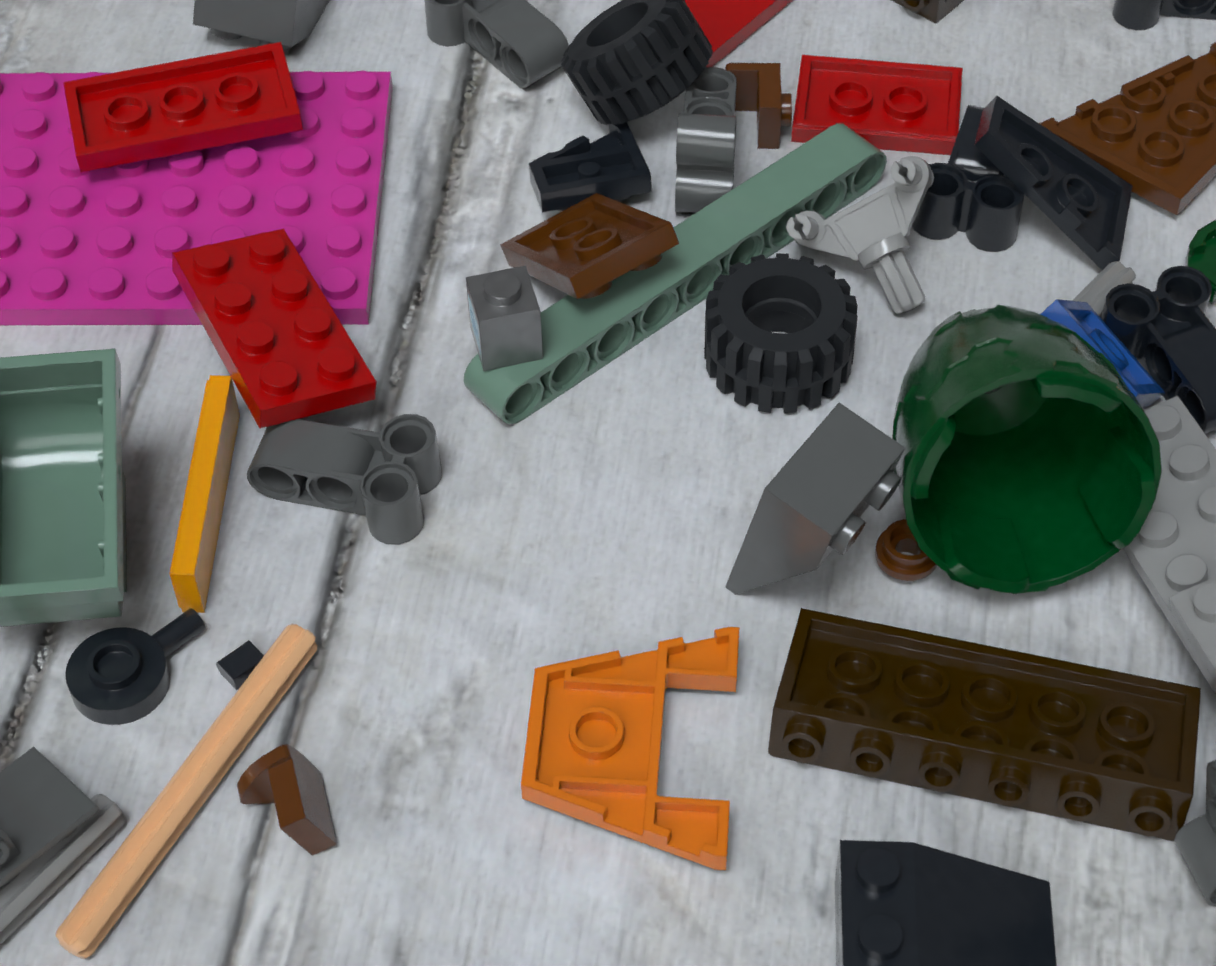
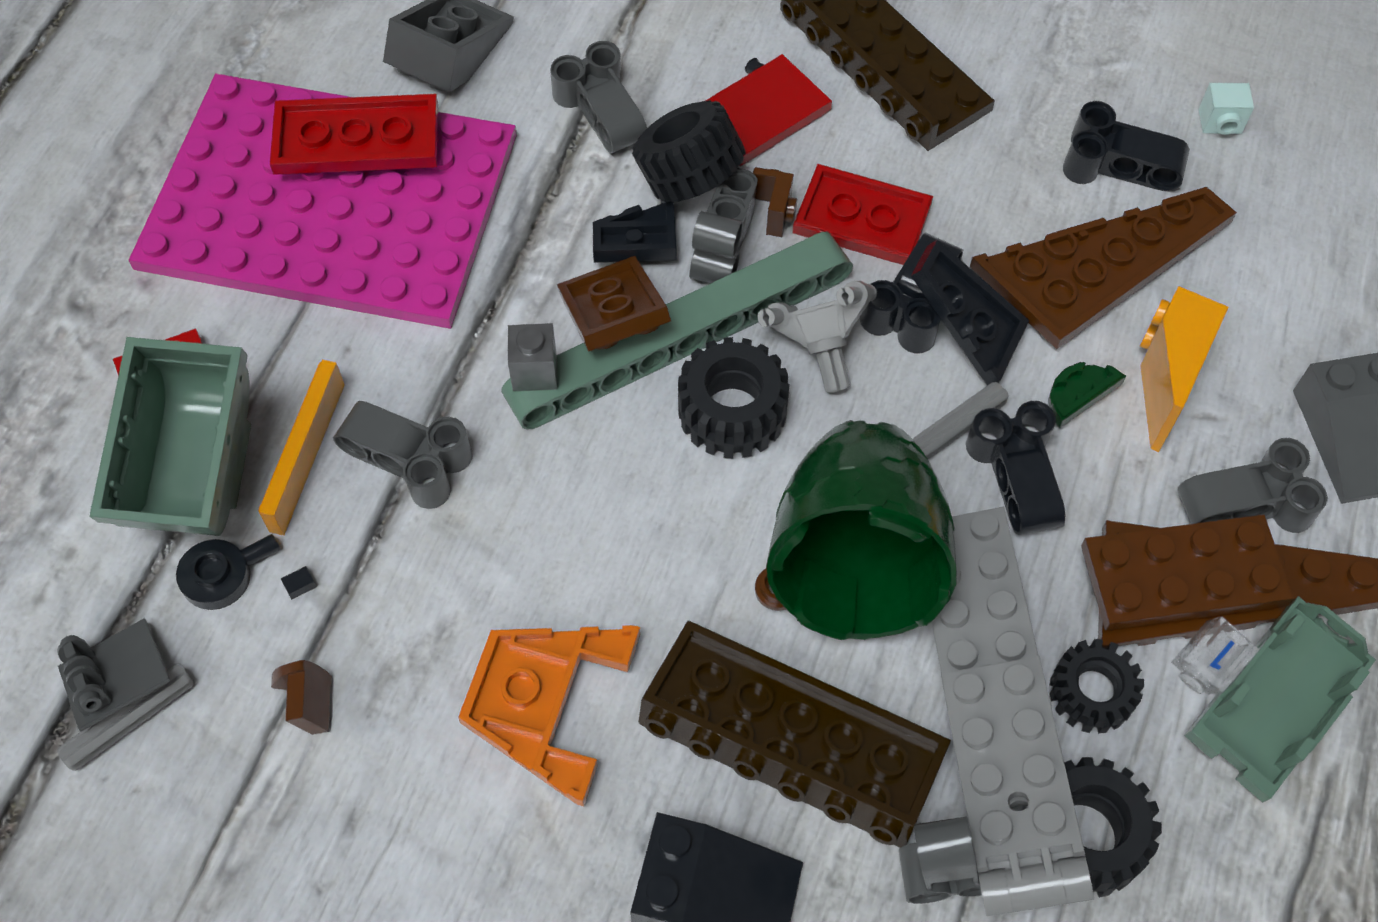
camera: 10 degrees right, 10 degrees up
light nougat axle [56,624,317,959] -> none
red plate [172,229,377,429] -> none
dark grey slope [725,402,905,595] -> none
blue tile [1040,299,1165,409] -> none

